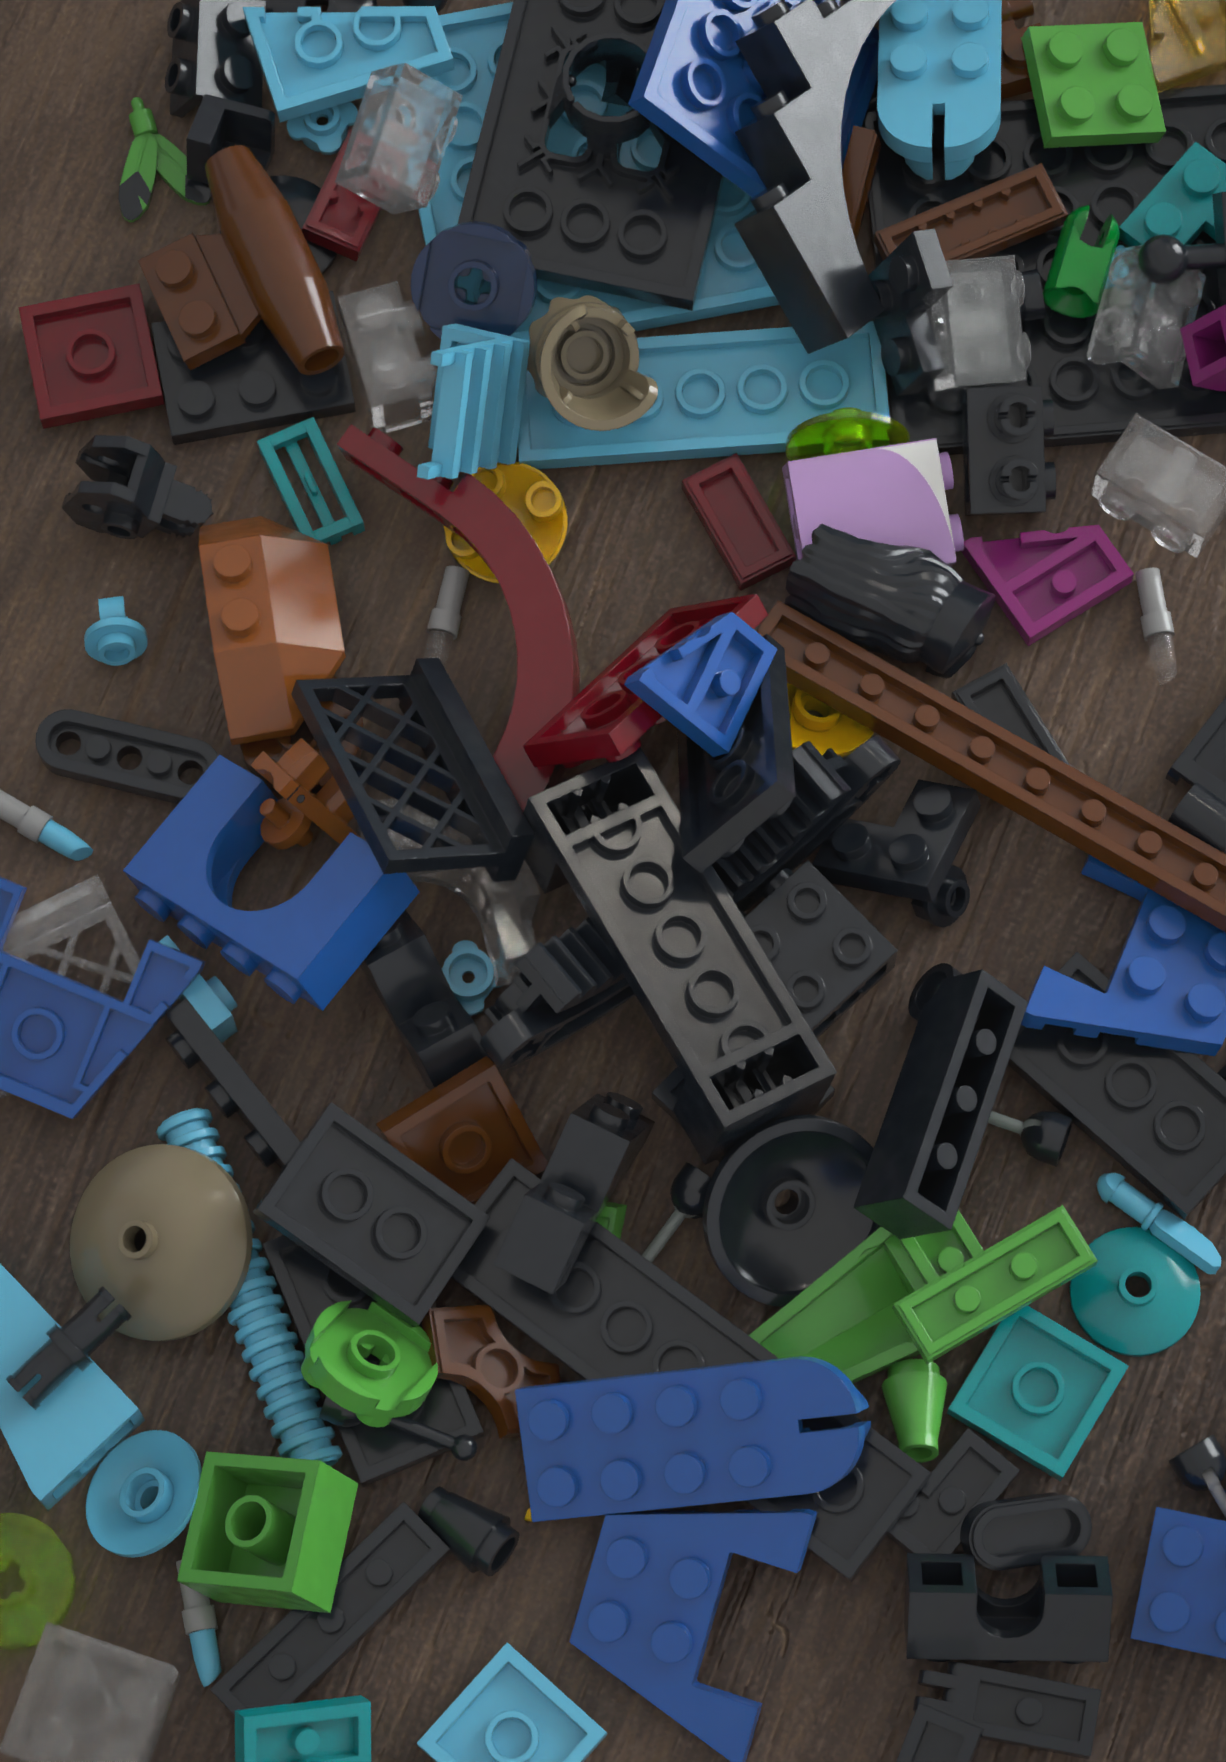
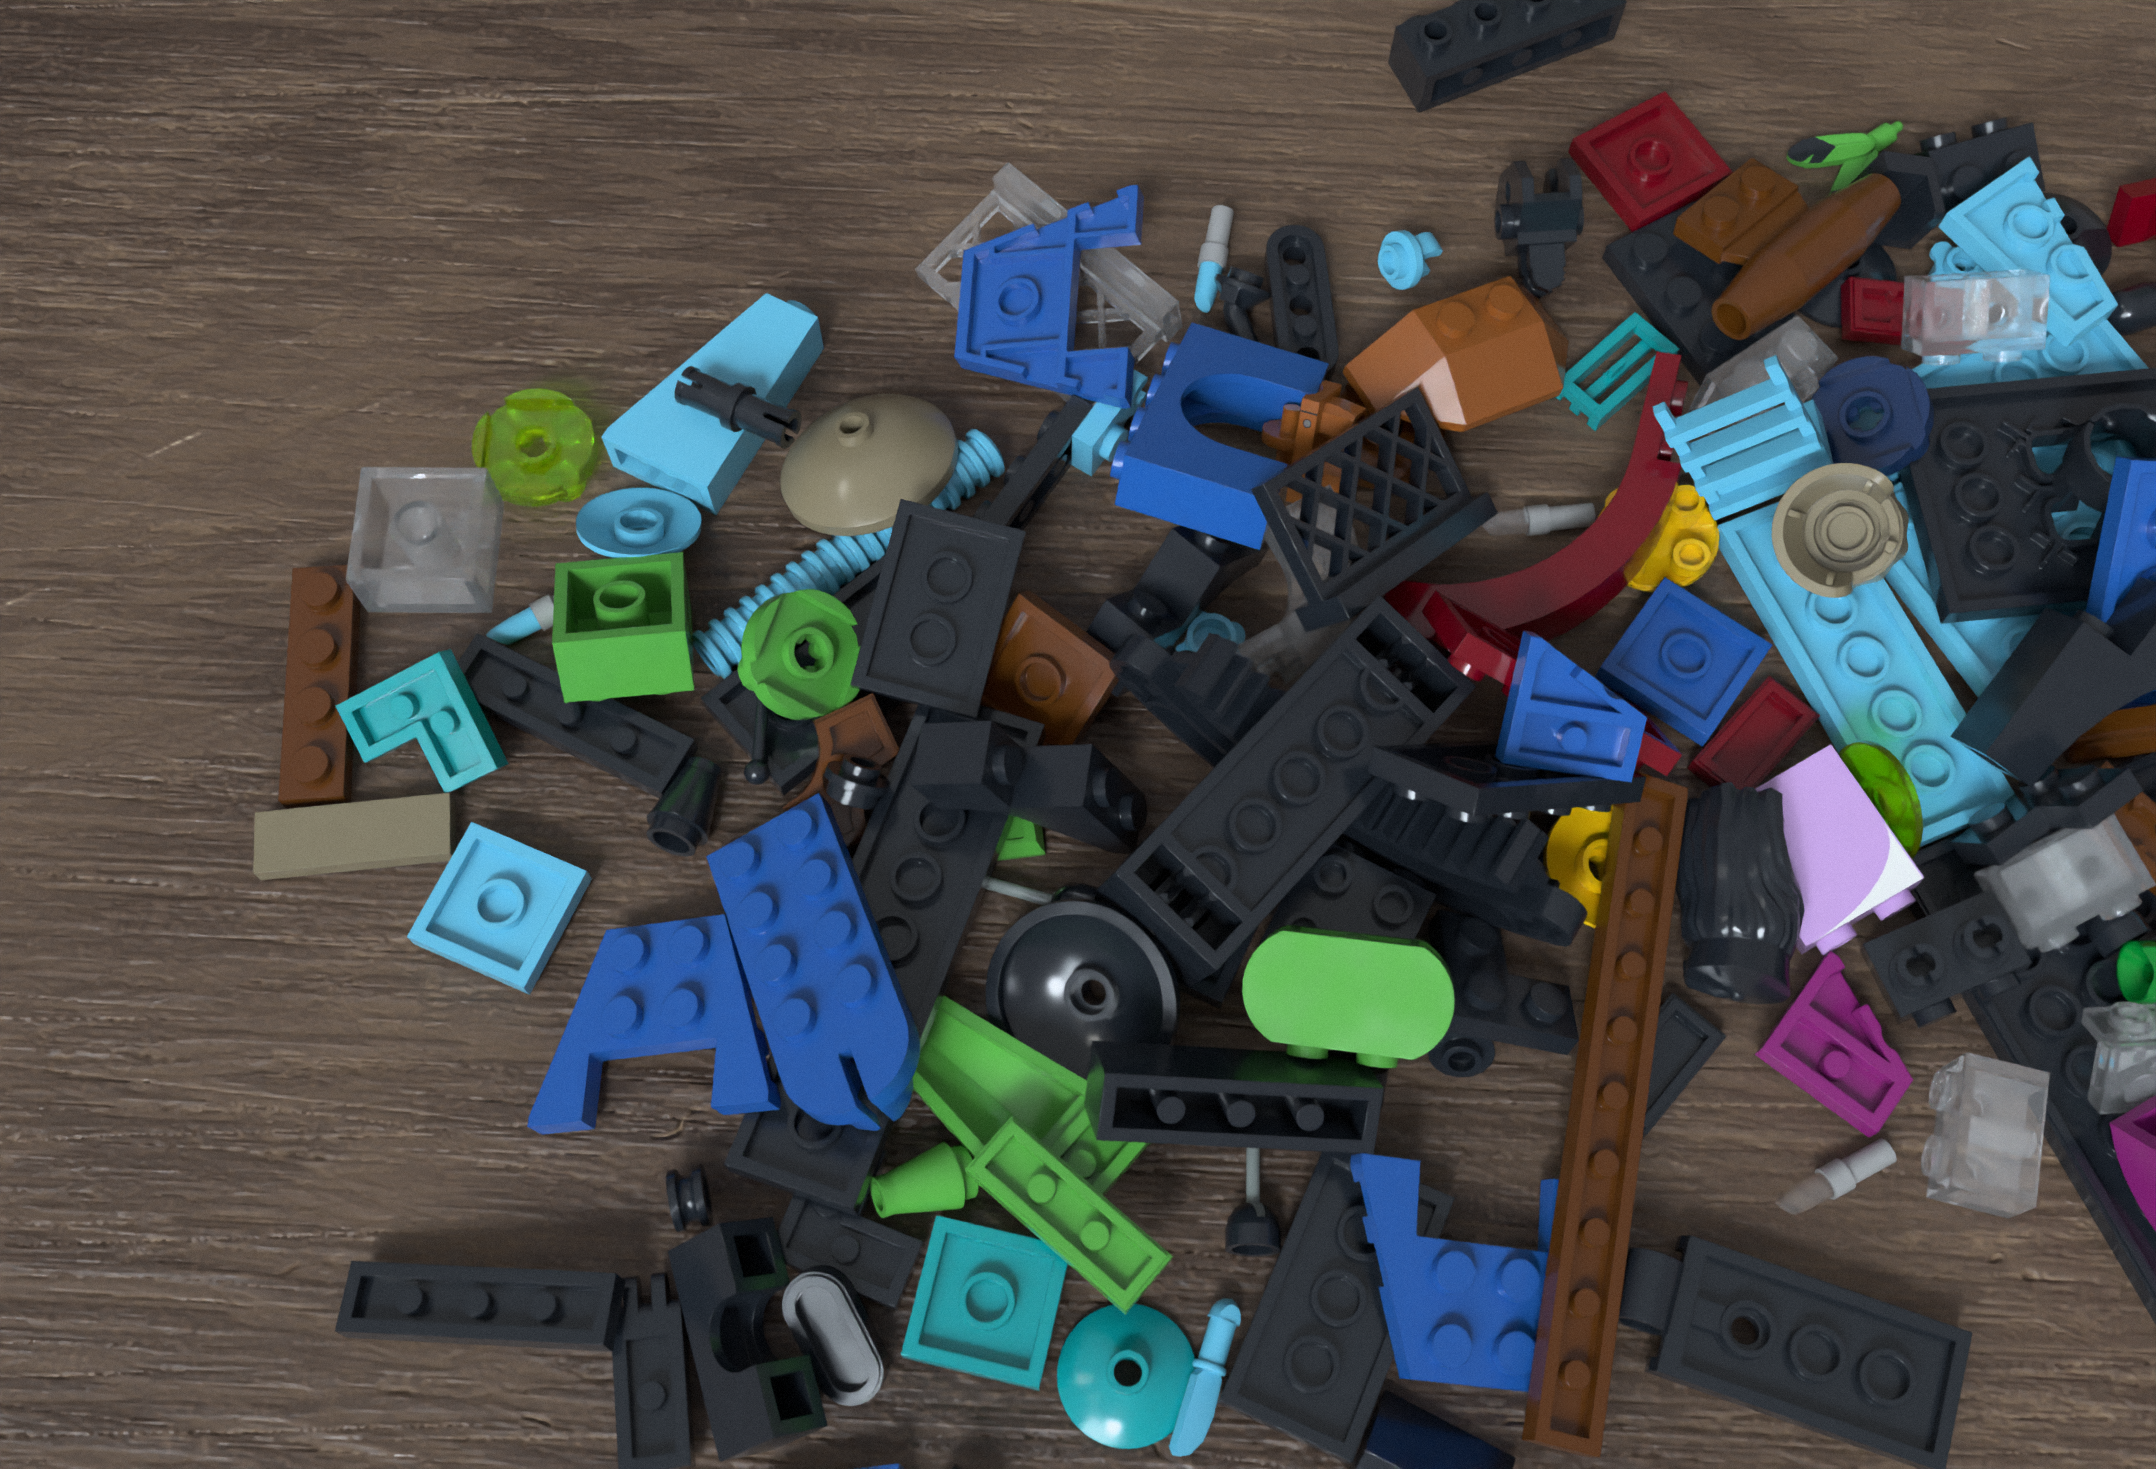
camera: 70 degrees right, 5 degrees down
none -> black bush [666,1164,713,1233]
none -> black plate [824,754,890,809]
none -> black plate [1214,266,1271,342]
none -> bright green brick [1242,924,1455,1068]
none -> blue plate [1595,577,1772,747]

